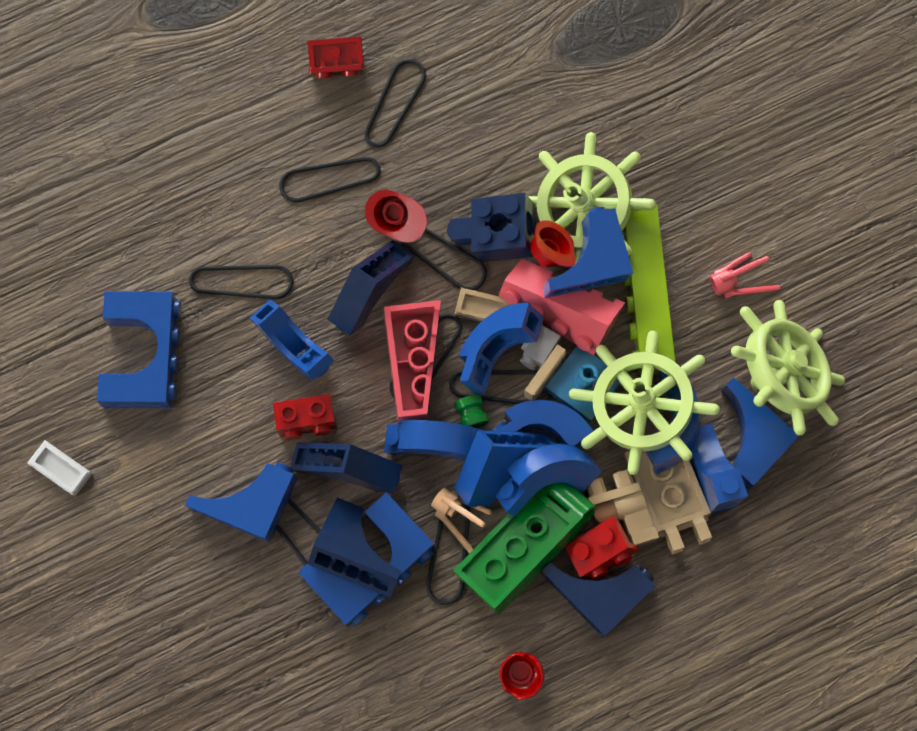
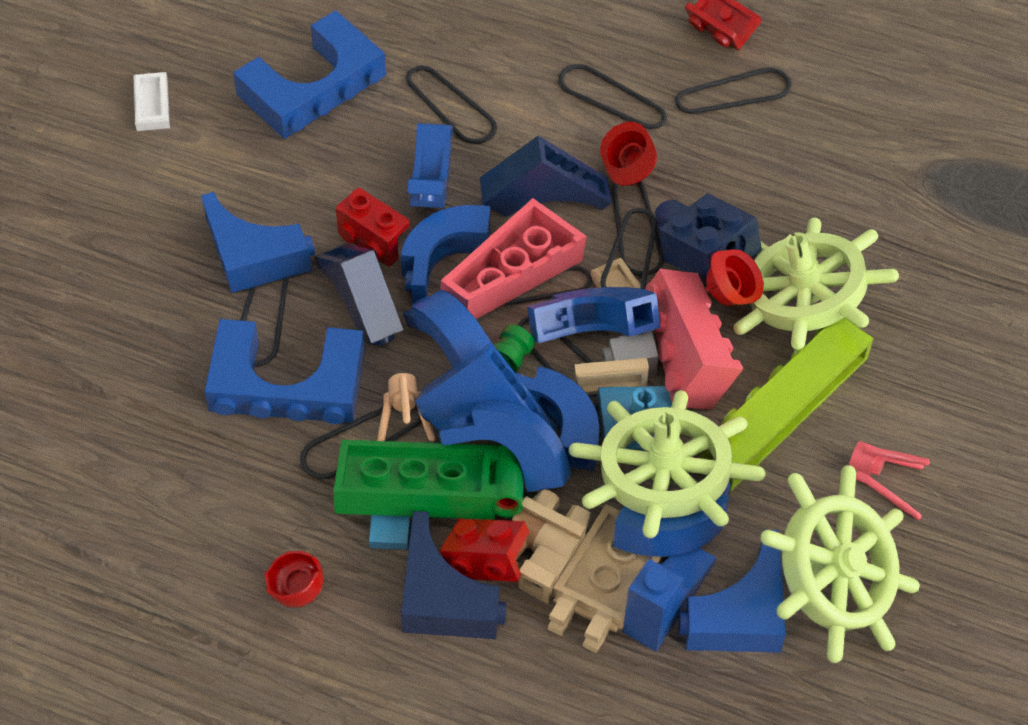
camera: 45 degrees right, 20 degrees down
dark blue arch [308,497,401,598] -> none
blue arch [542,207,633,298] -> none
none -> dark azure tile [369,515,411,550]
none -> blue arch [401,205,490,304]
none -> black piece [600,208,657,290]

